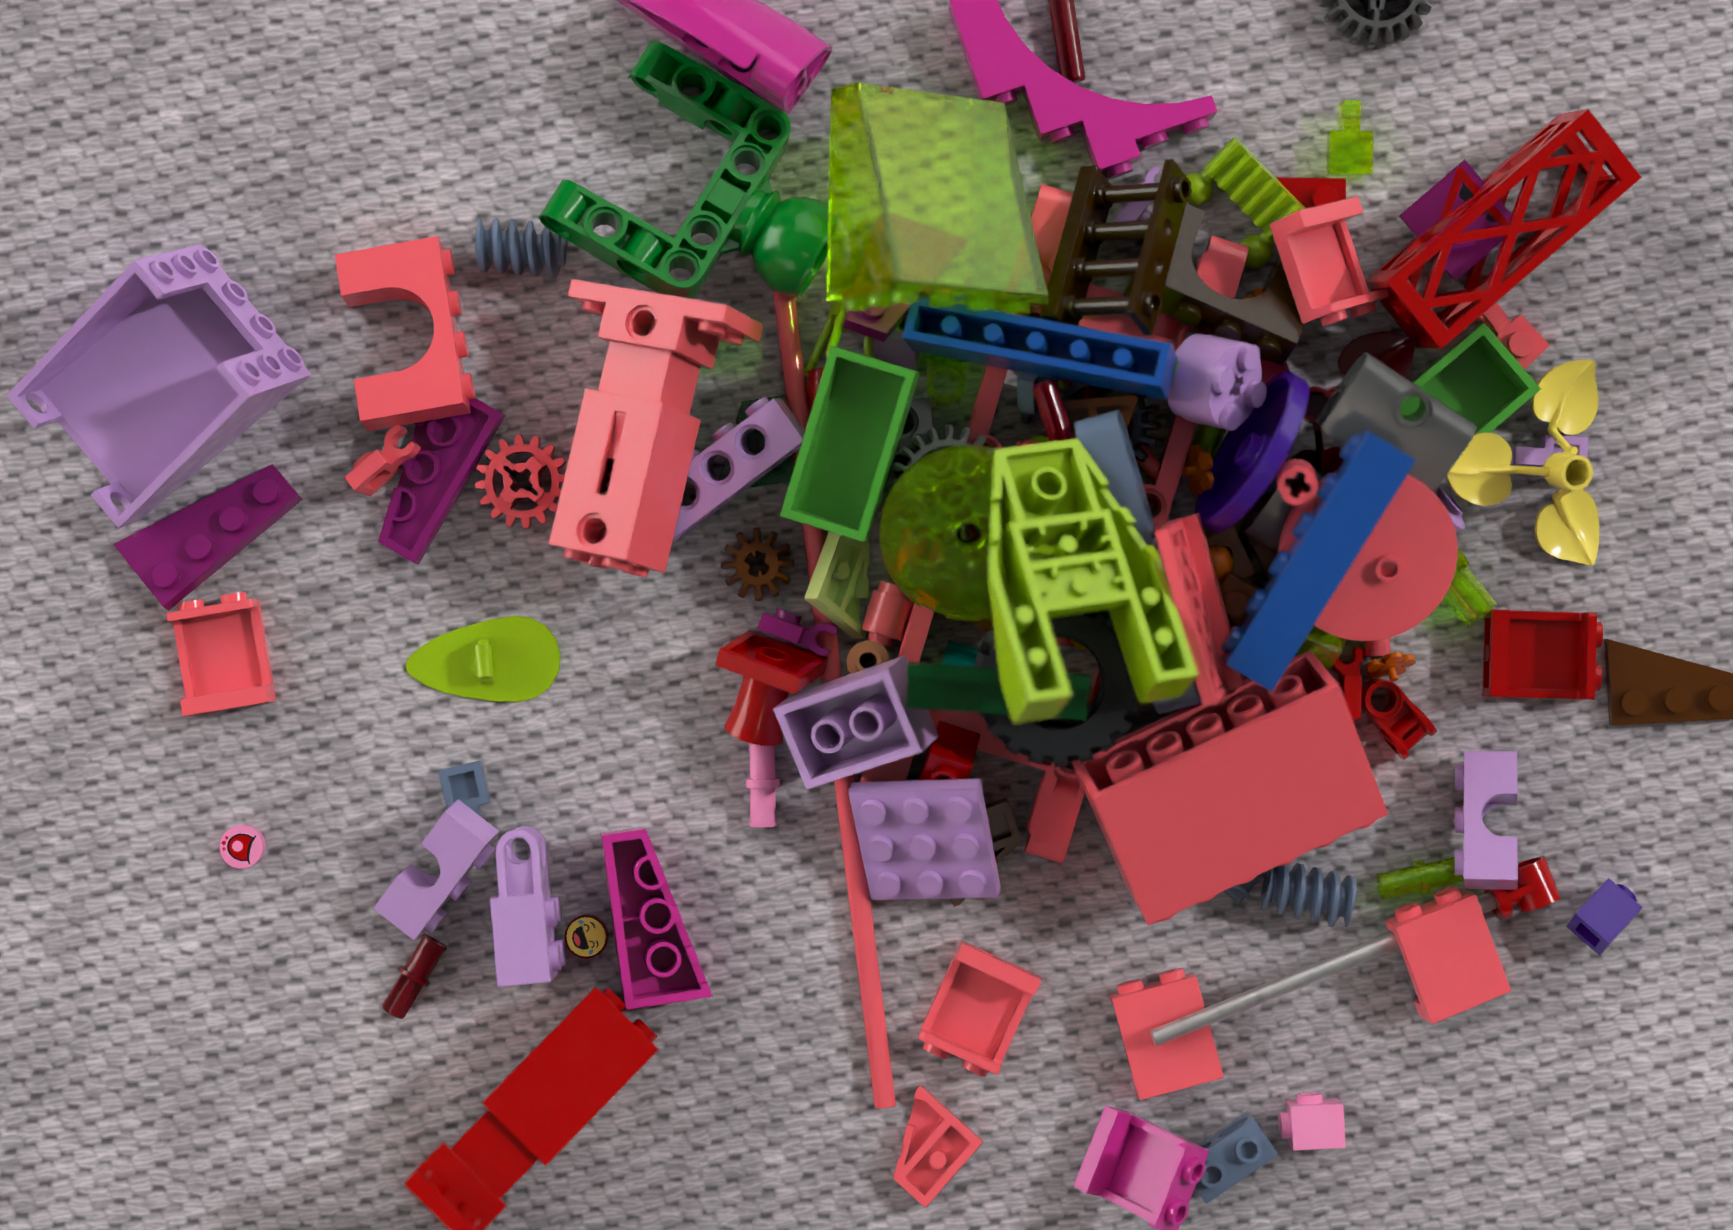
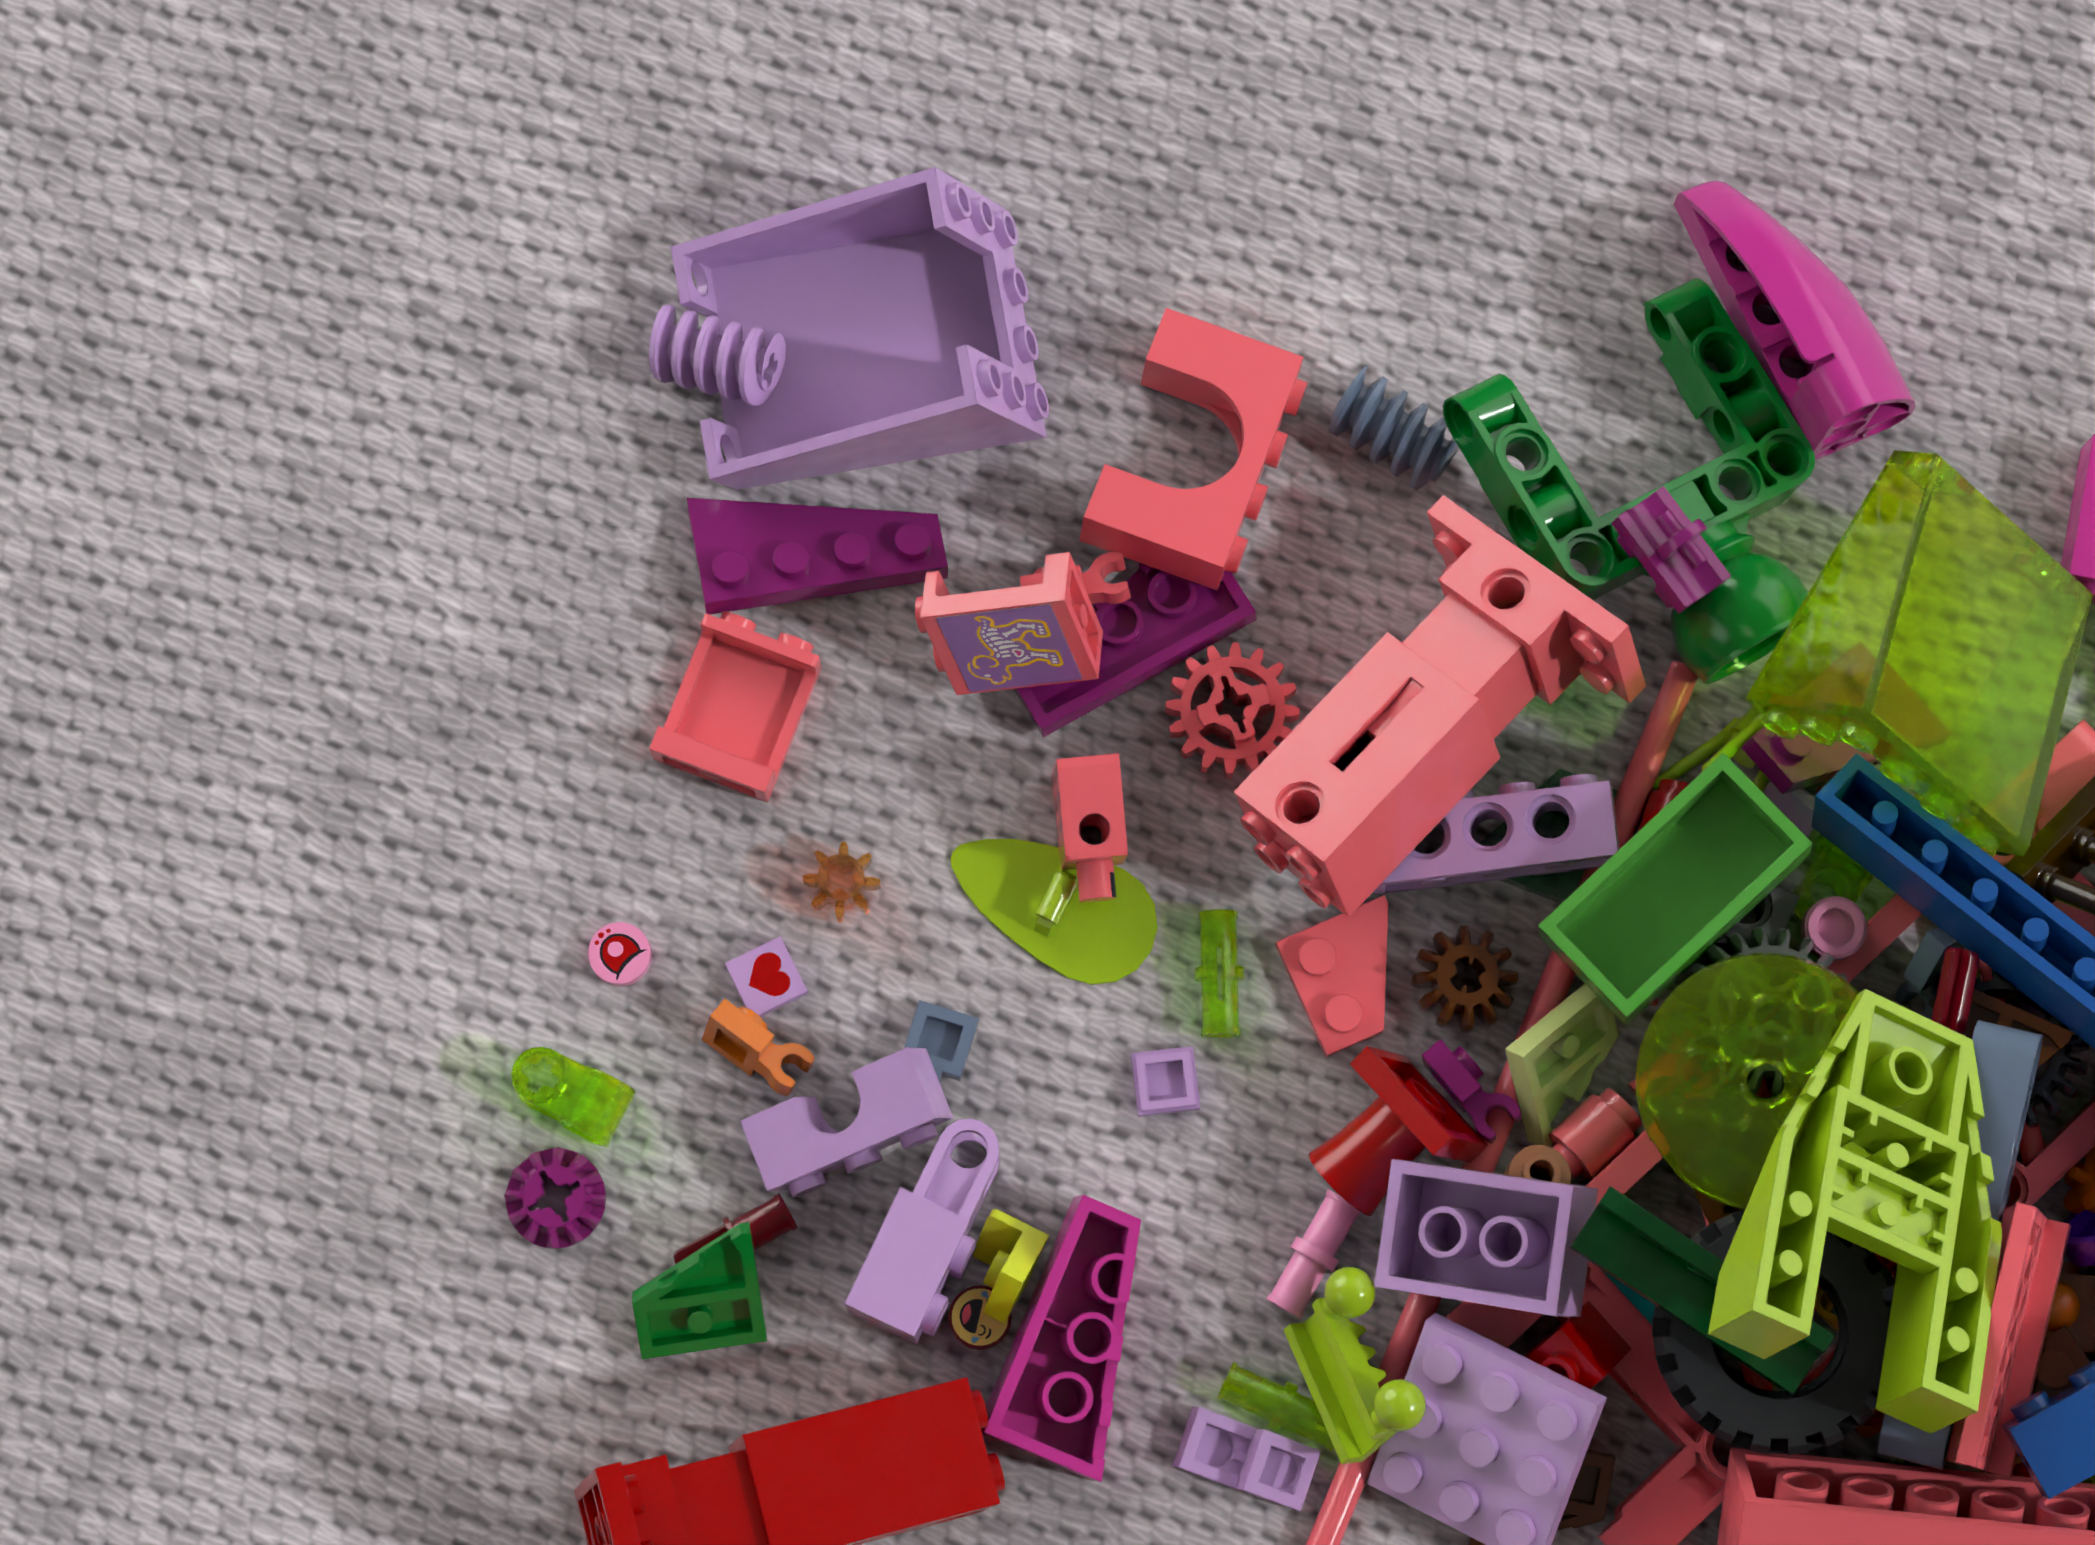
camera: 30 degrees right, 10 degrees down
none -> magenta gear [504,1147,606,1249]
none -> clear neon green piece [511,1047,636,1148]
none -> green wing [632,1222,767,1359]
none -> lavender piece [649,304,786,406]
none -> orange plate [702,998,815,1096]
none -> lavender tile [725,936,808,1017]
none -> clear orange gear [803,842,881,923]
none -> panel [915,552,1103,695]
none -> neon yellow bracket [973,1209,1049,1324]
none -> coral torso [1051,753,1128,902]
none -> lavender tile [1131,1046,1201,1117]
none -> lavender slope [1172,1406,1321,1511]
none -> clear neon green pin [1195,909,1245,1038]
none -> clear neon green pin [1216,1361,1334,1452]
none -> coral wing [1275,895,1389,1058]
none -> lime gear [1283,1267,1426,1464]
none -> magenta hips [1611,486,1731,614]
none -> bright pink tile [1800,896,1867,961]

